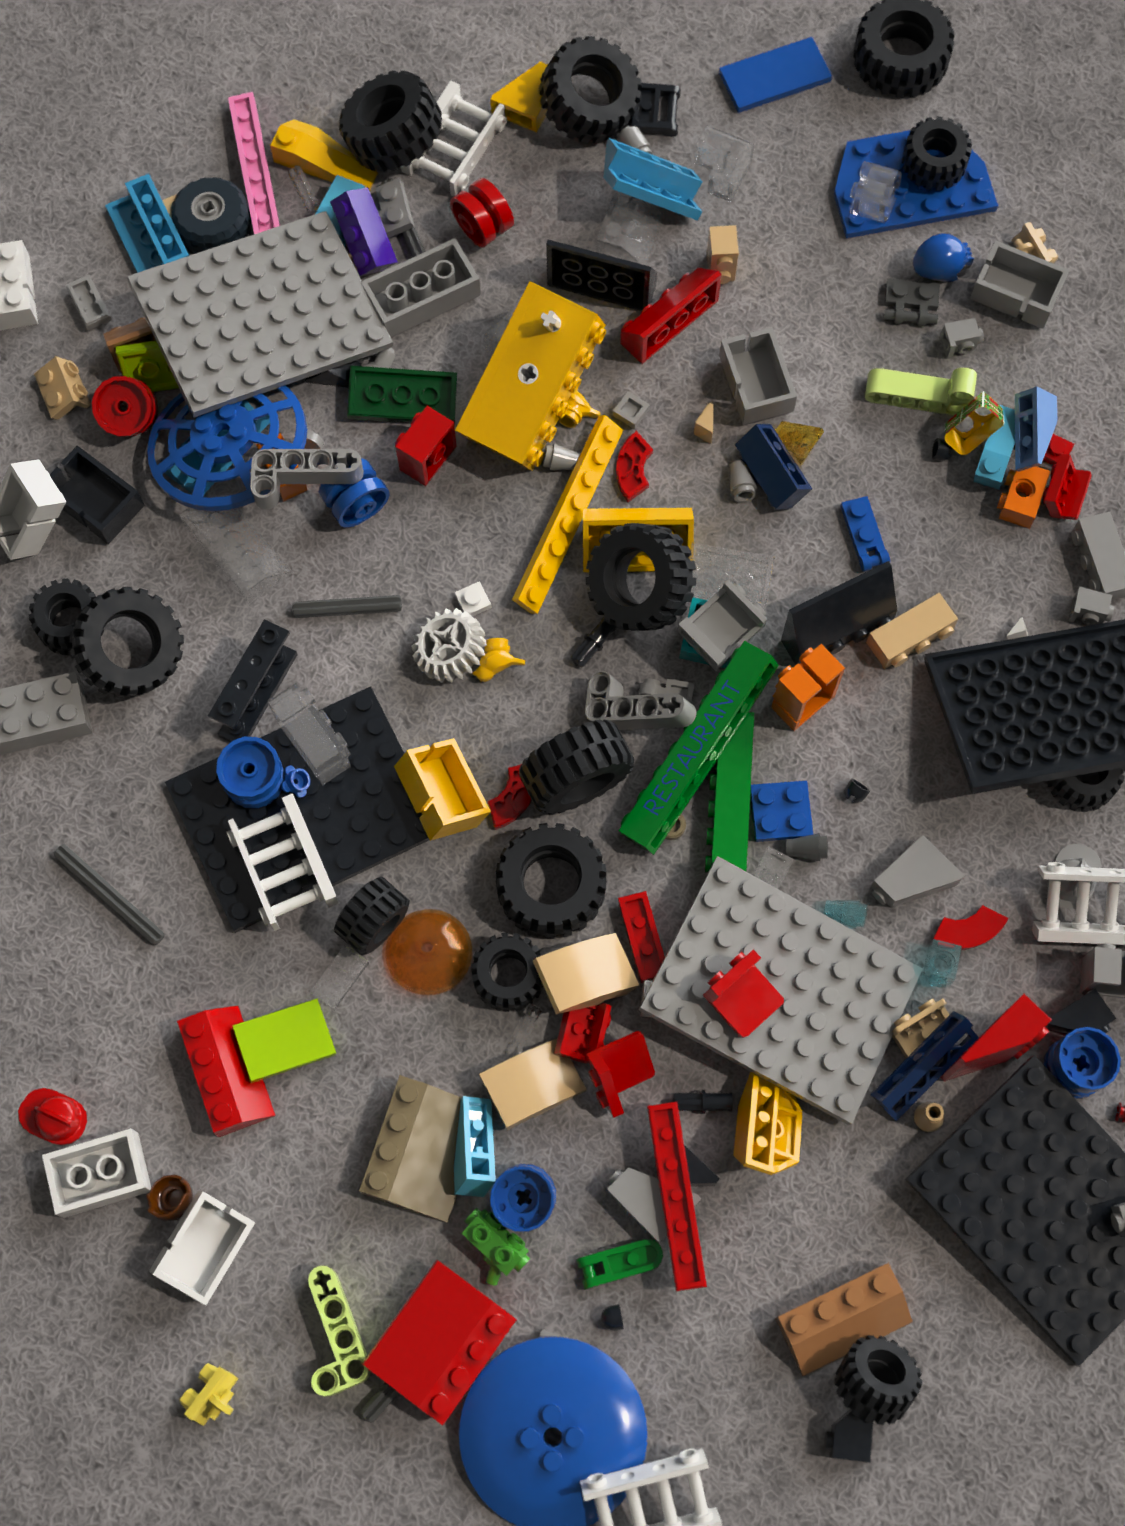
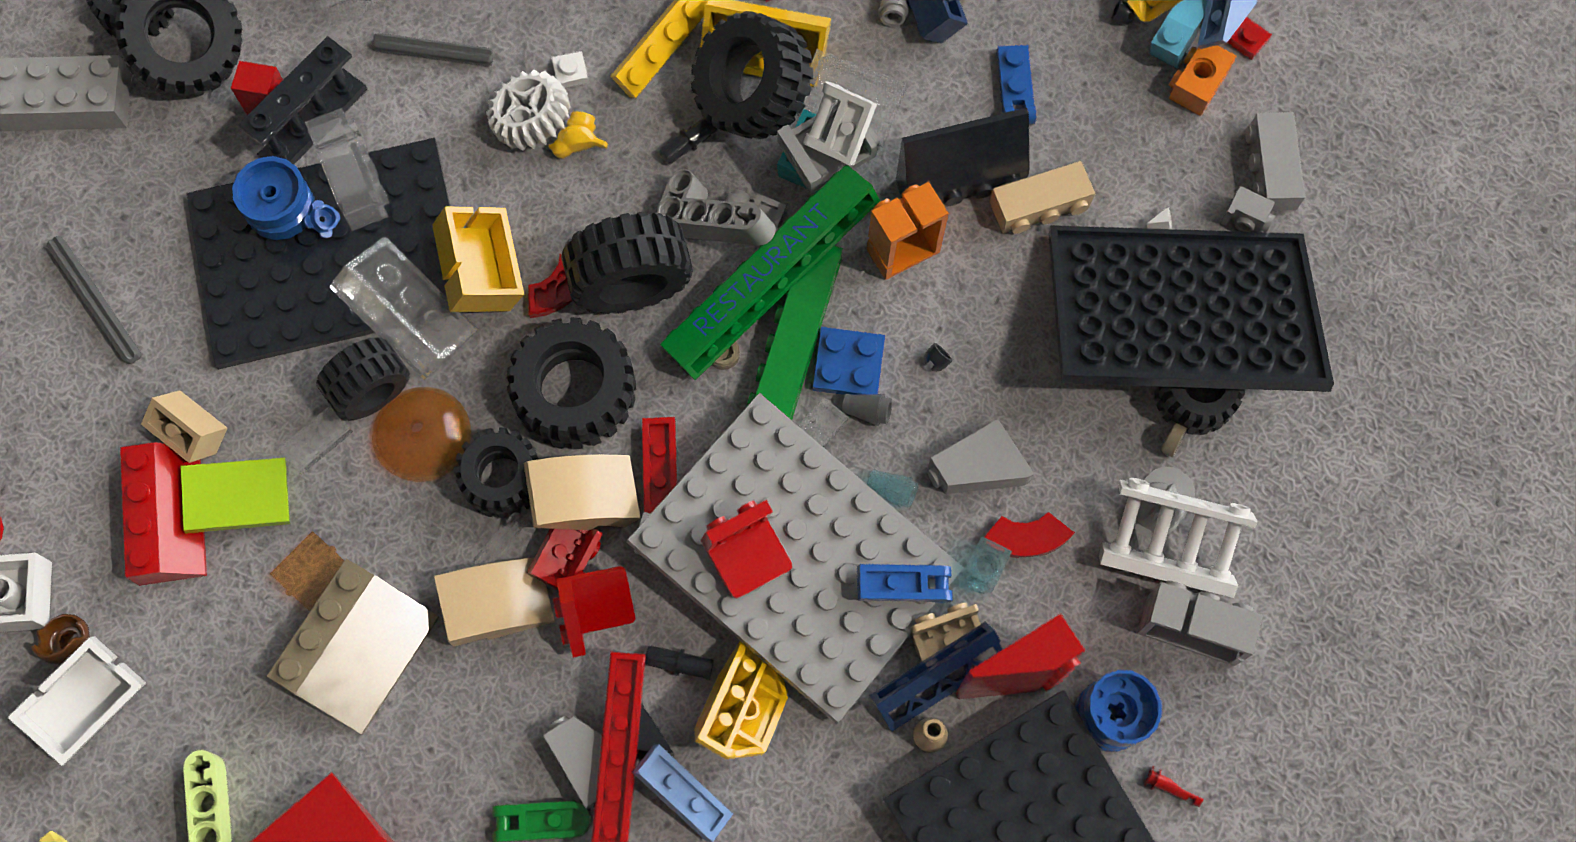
camera: 10 degrees right, 0 degrees up
white fence [227,793,339,931] -> none
medium azure slope [454,1096,496,1197] -> none
bright green brick [462,1208,530,1286] -> none
blue wheel [490,1164,557,1232] -> none
red bracket [1043,454,1092,520] -> none
black slope [1045,989,1117,1035] -> none
none -> tan brick [141,390,228,463]
none -> red piece [230,60,283,115]
none -> clear orange piece [270,531,344,611]
none -> clear slope [329,237,478,380]
none -> medium blue plate [632,744,733,842]
none -> white plate [803,81,877,165]
none -> blue plate [857,564,953,603]
none -> dark tan tile [1161,423,1187,457]

